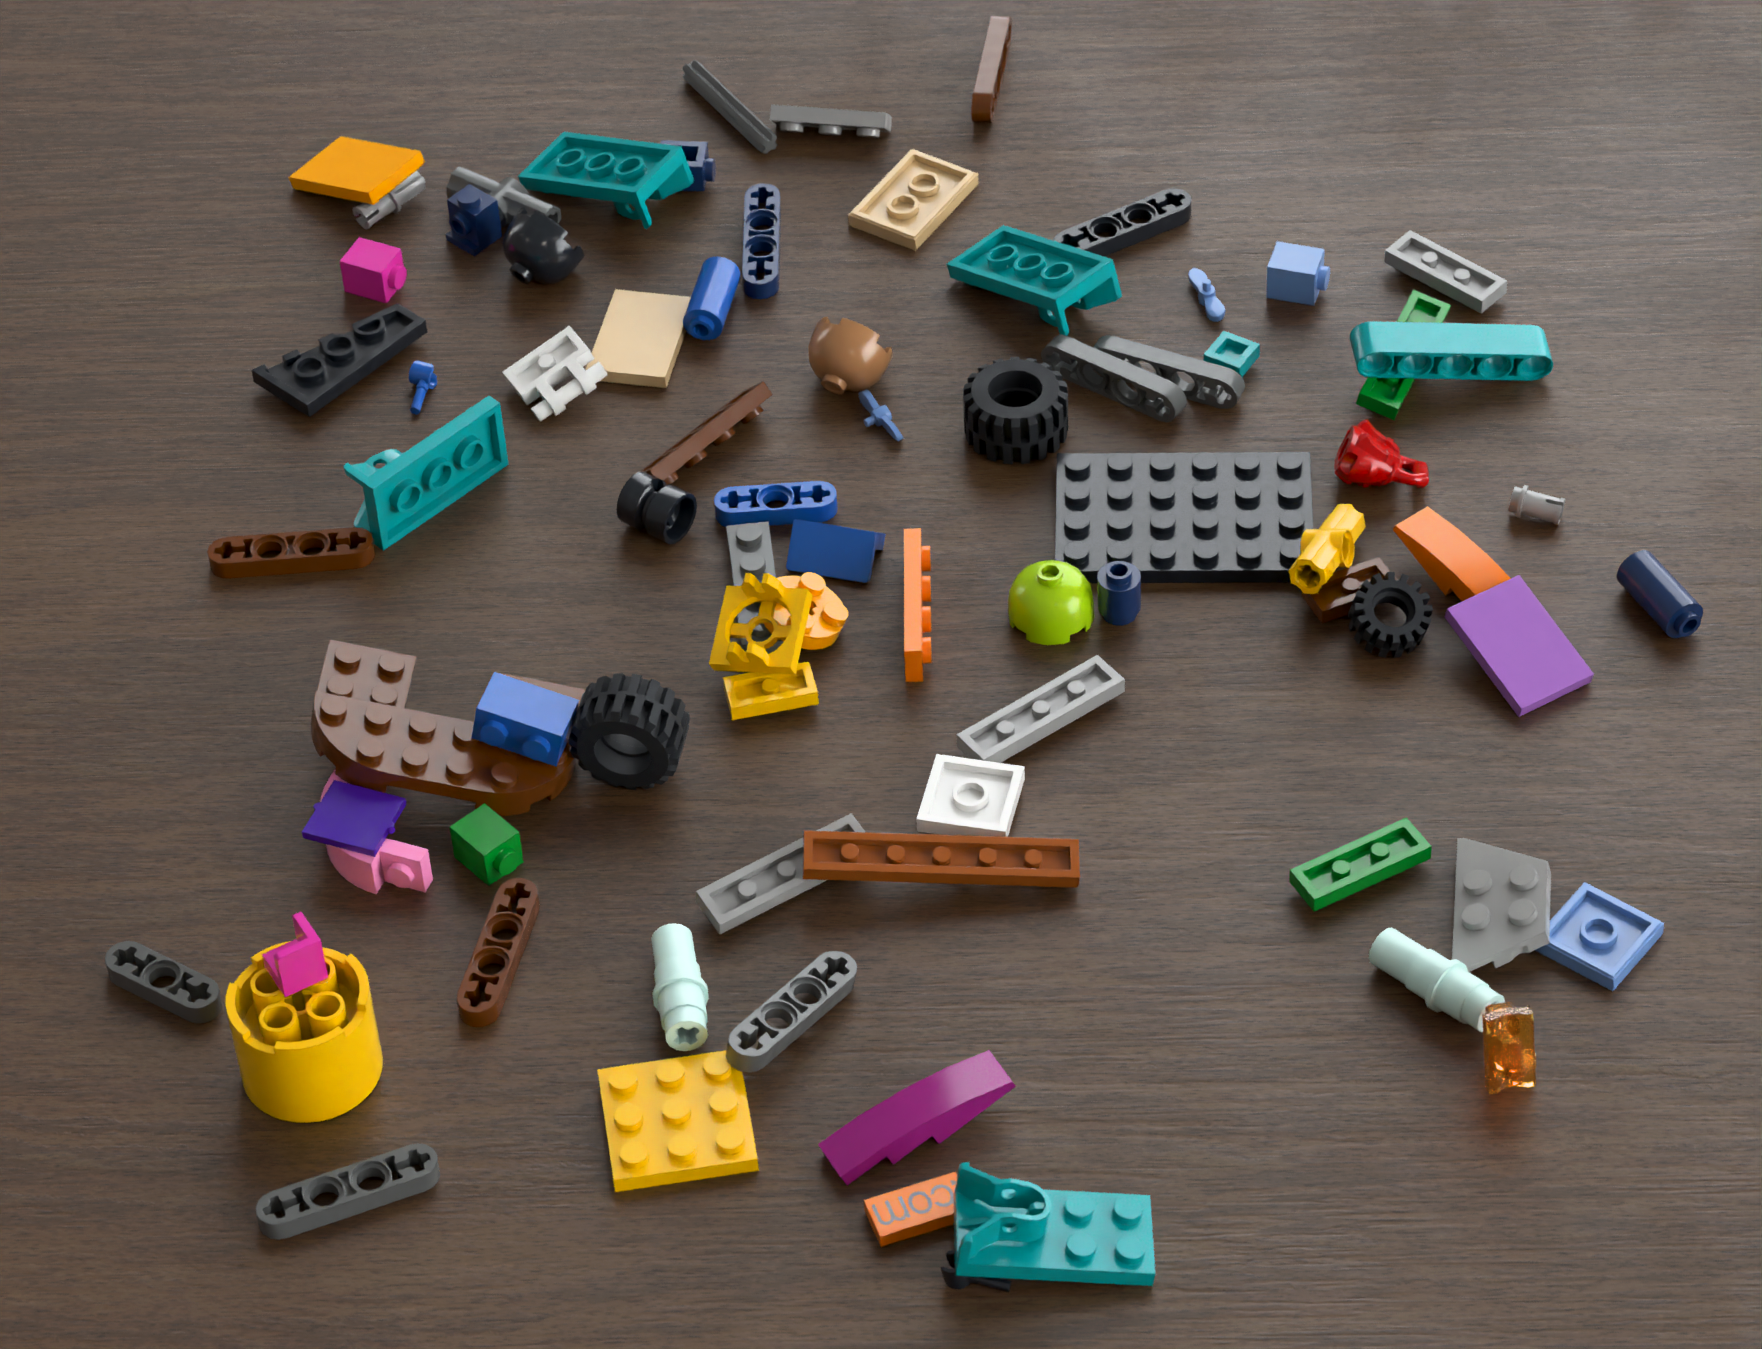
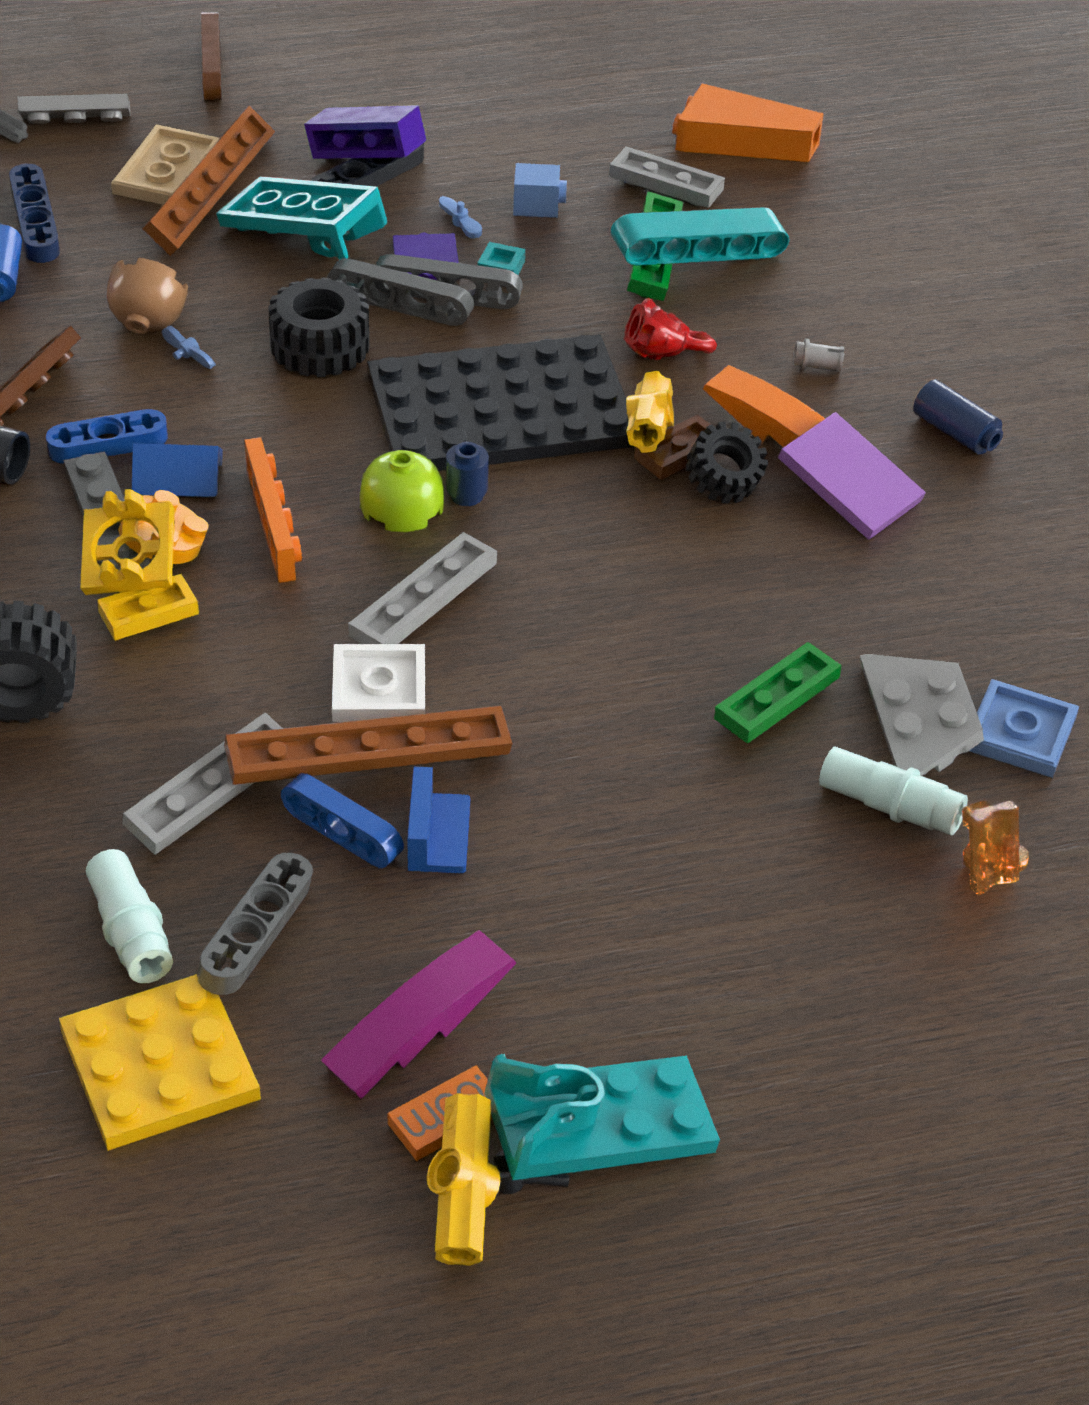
camera: 20 degrees left, 0 degrees up
none -> dark orange plate [142,106,275,256]
none -> blue beam [281,773,404,868]
none -> dark purple brick [304,105,427,159]
none -> dark purple piece [393,232,459,280]
none -> blue panel [407,767,471,873]
none -> yellow piece [427,1093,500,1266]
none -> orange slope [672,83,824,162]

